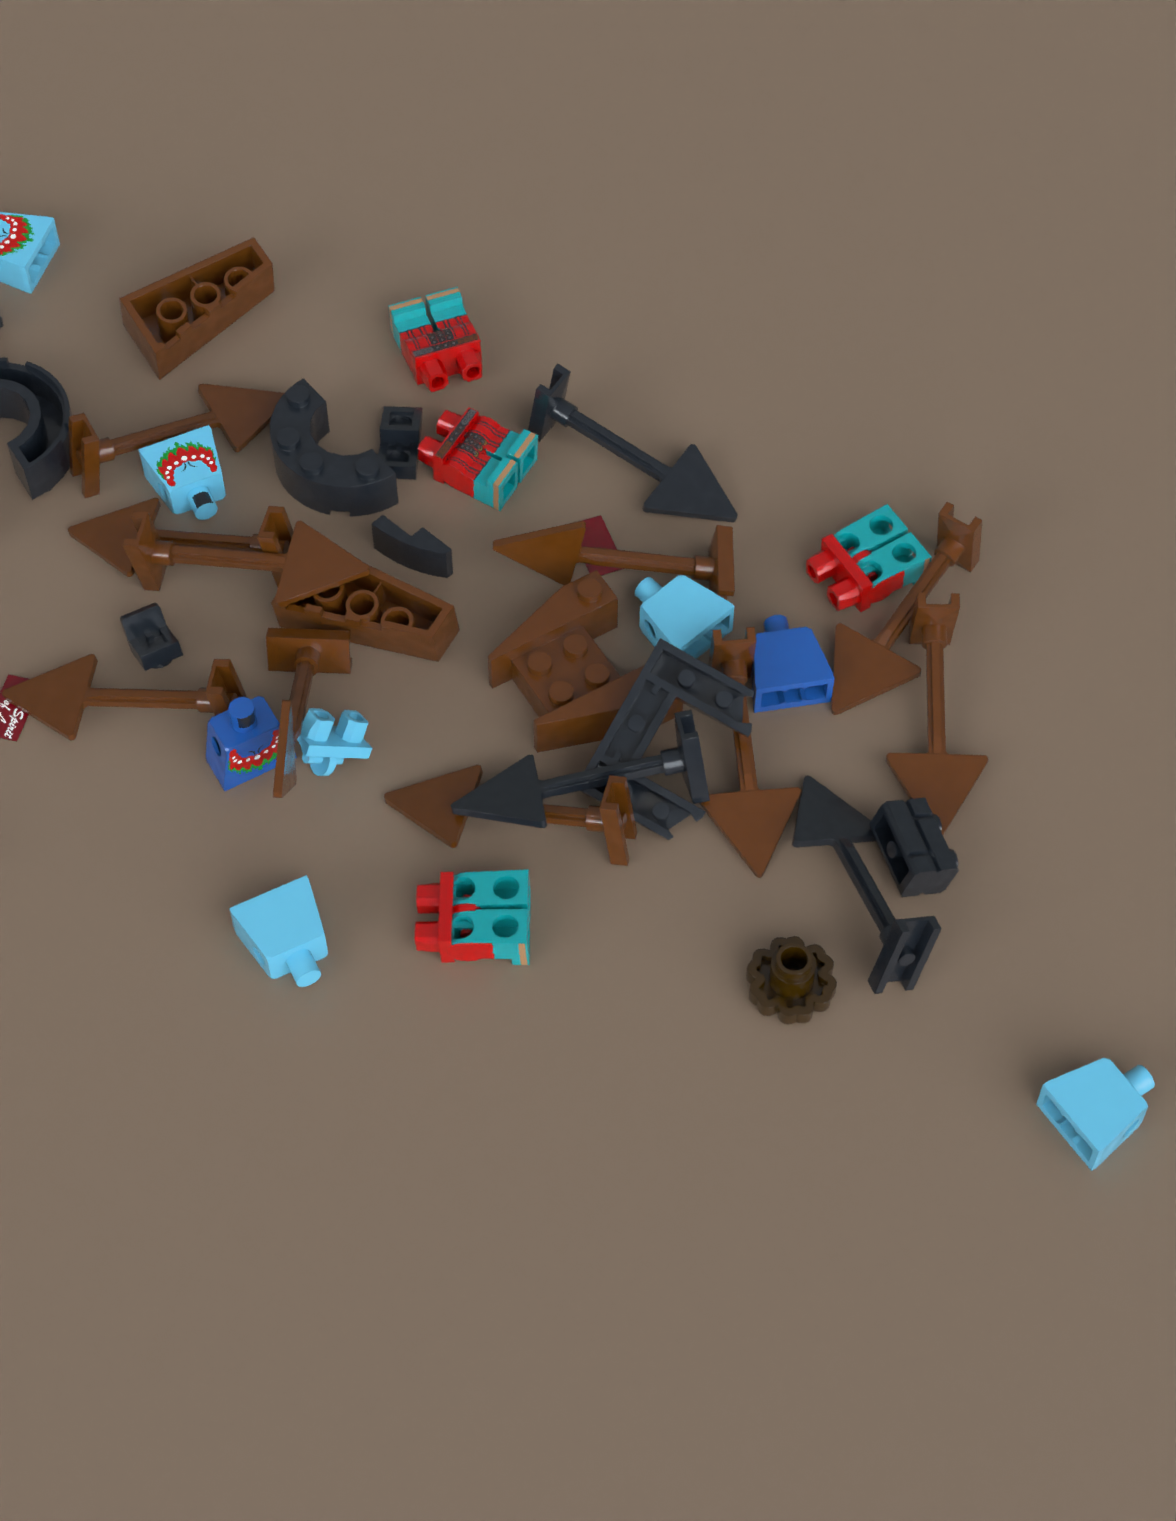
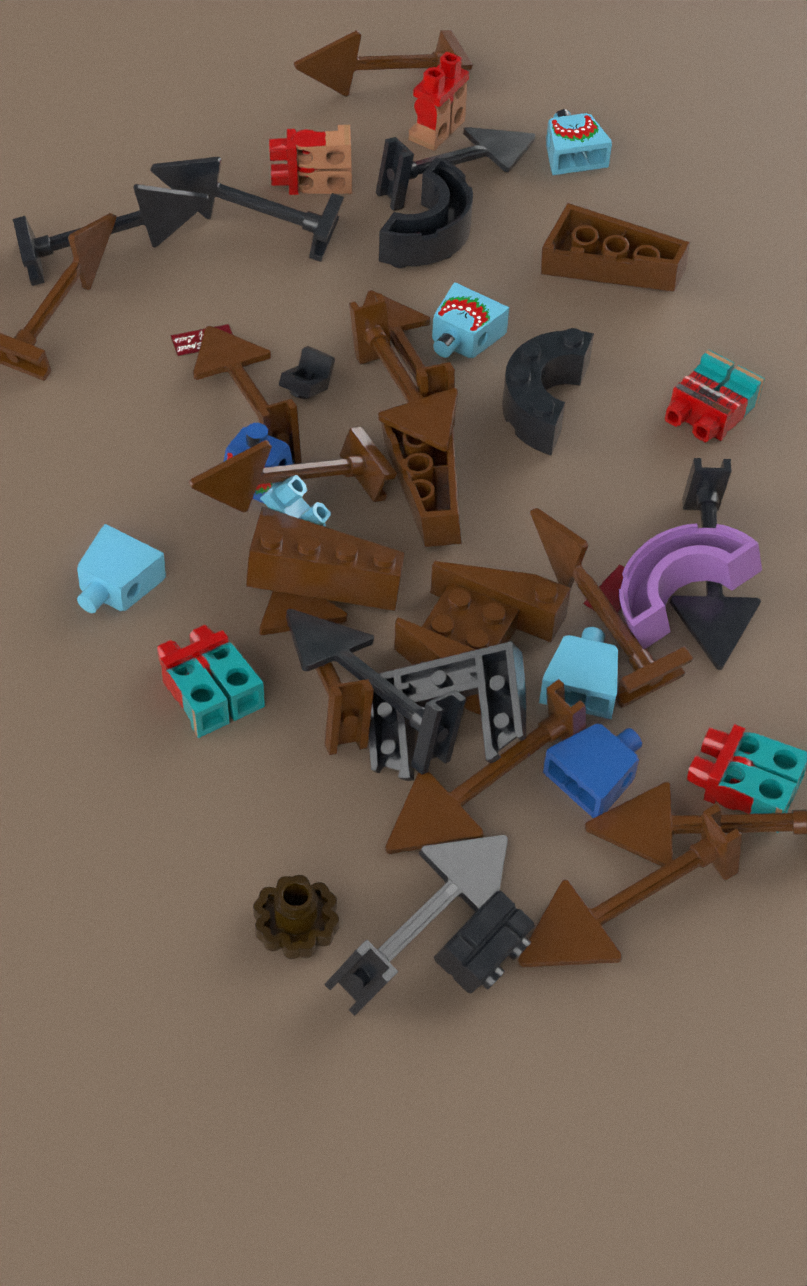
camera: 55 degrees right, 5 degrees down
reddish brown piece [69,384,284,498] -> none
black slope [371,515,453,578] -> none
black slope [378,406,423,480] -> none
hips [418,407,538,511] -> none
medium azure torso [1036,1058,1155,1171] -> none
none -> reddish brown wedge [246,507,405,611]
none -> medium lavender brick [619,523,762,649]

